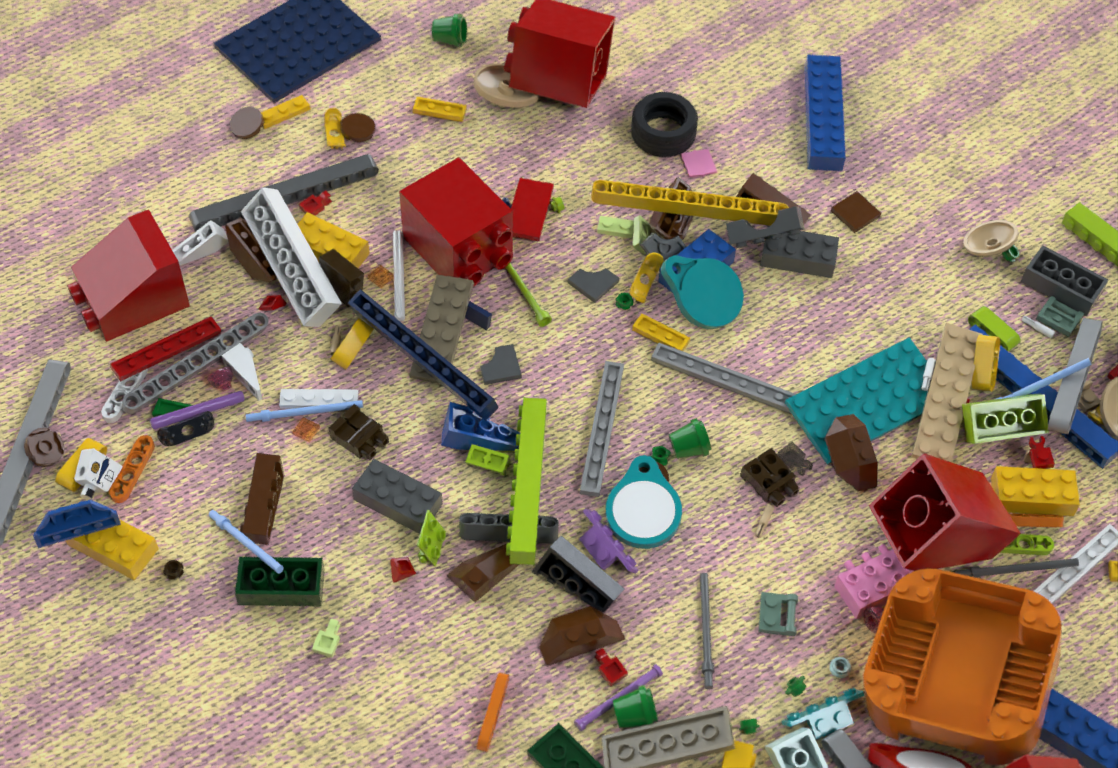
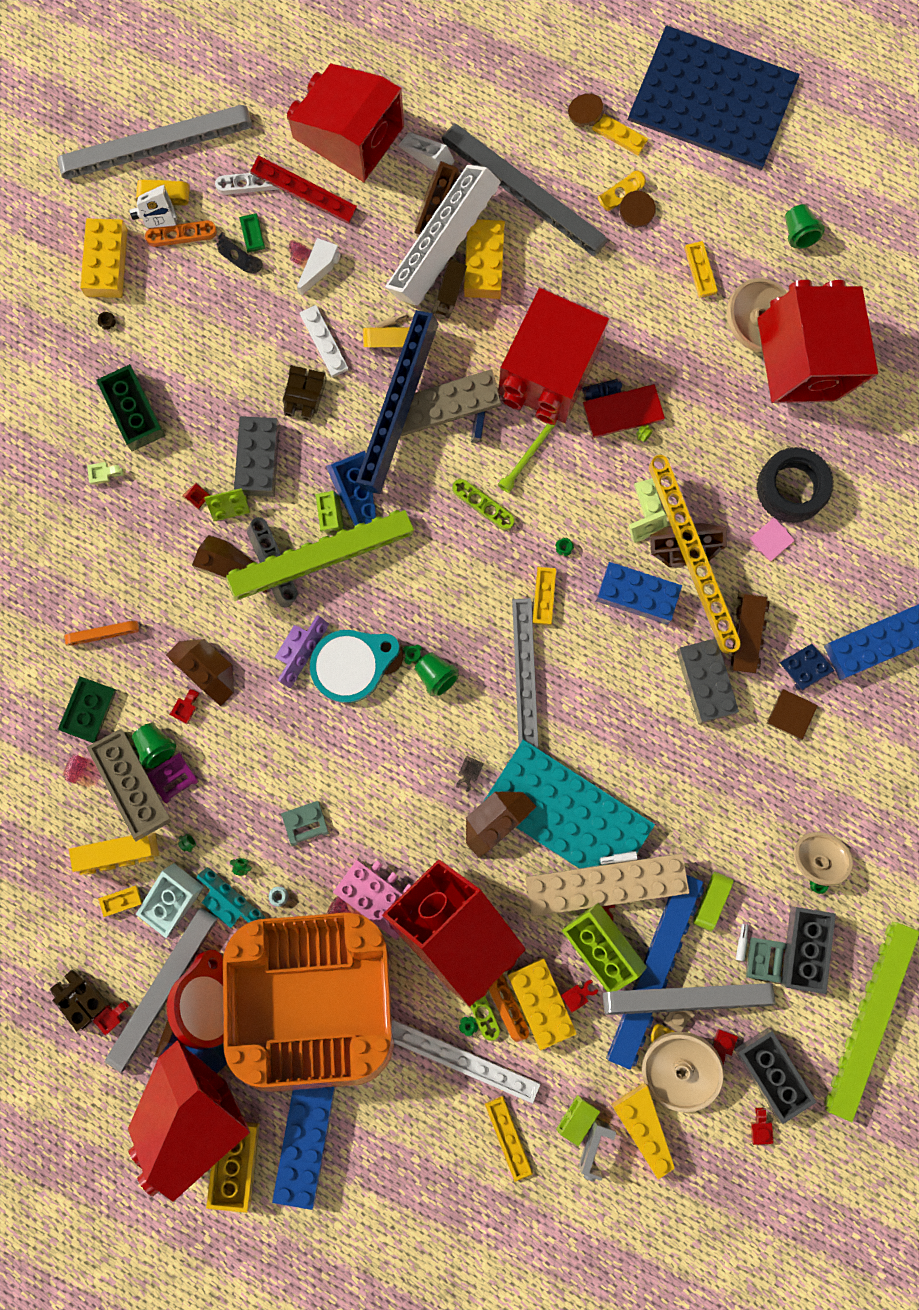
camera: 65 degrees right, 25 degrees up
tile [24,428,65,467] -> none
blue wedge [33,500,121,548] -> none
light grey beam [121,312,269,414] -> none
medium lavender axle [150,391,245,429] -> none
light blue bar [209,510,283,573] -> none
reddish brown wedge [240,453,285,545] -> none
light blue bar [246,400,363,422] -> none
red slope [259,295,287,311] -> none
clear orange tile [292,417,320,443] -> none
red plate [299,191,332,216] -> none
clear orange tile [368,265,394,289] -> none
white axle [393,230,405,321] -> none
dark grey tile [480,344,522,385] -> none
black wedge [532,536,624,613] -> none
dark grey tile [568,268,620,303] -> none
medium lavender bar [574,664,663,732] -> none
light grey plate [580,361,624,497] -> none
yellow piece [629,252,664,303] -> none
dark grey tile [640,233,686,261] -> none
teal piece [661,255,744,329] -> none
dark grey bar [700,573,714,689] -> none
dark grey arch [726,206,805,248] -> none
dark brown hips [740,448,800,507] -> none
tan pin [755,504,774,538] -> none
dark grey bar [954,558,1079,578] -> none
yellow beam [971,335,1000,392] -> none
light blue bar [994,358,1092,400] -> none
none -> magenta plate [147,753,199,804]
none -> lime beam [452,479,514,531]
none -> green plate [459,1016,478,1036]
none -> dark blue hinge [780,644,835,691]

